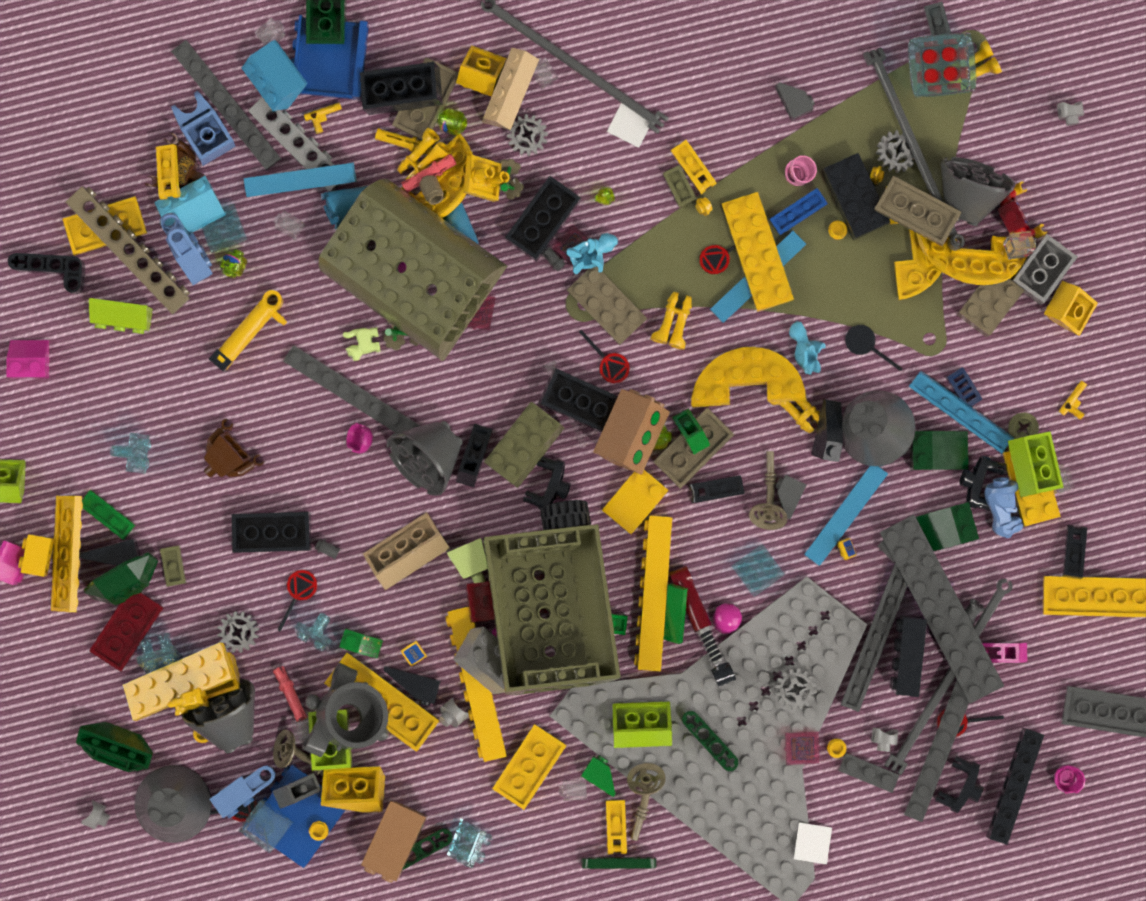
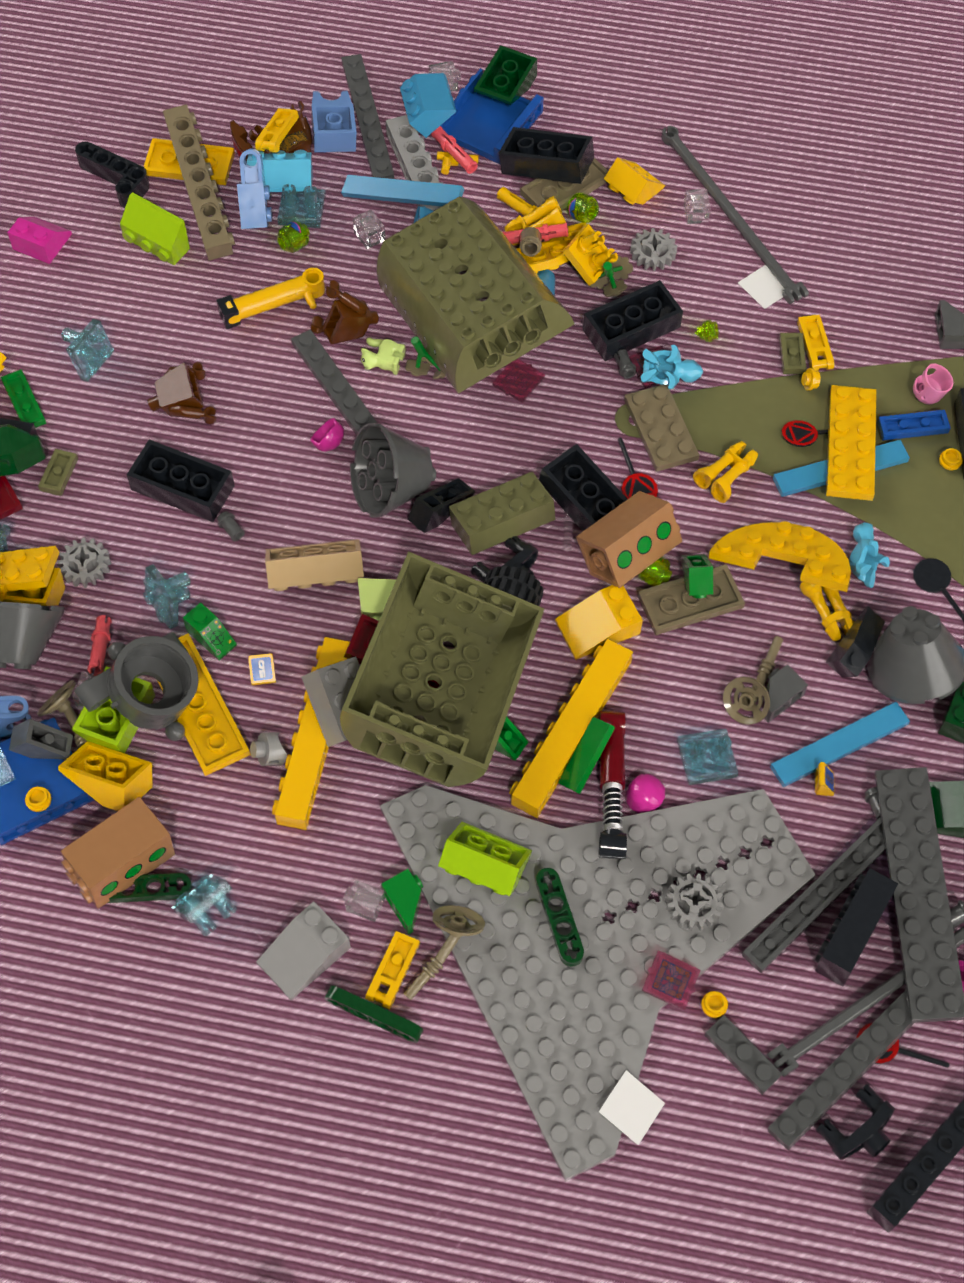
camera: 25 degrees right, 25 degrees down
piece [277,570,318,632] -> none
black slope [383,666,441,706] -> none
tan slope [482,48,539,130] -> none
yellow plate [492,724,567,810] -> none
black plate [688,475,745,504] -> none
light grey piece [871,727,898,752] -> none
none -> reddish brown slope [230,120,253,163]
none -> light grey slope [256,901,351,1000]
none -> reddish brown torso [311,280,379,344]
none -> coral pin [431,126,478,174]

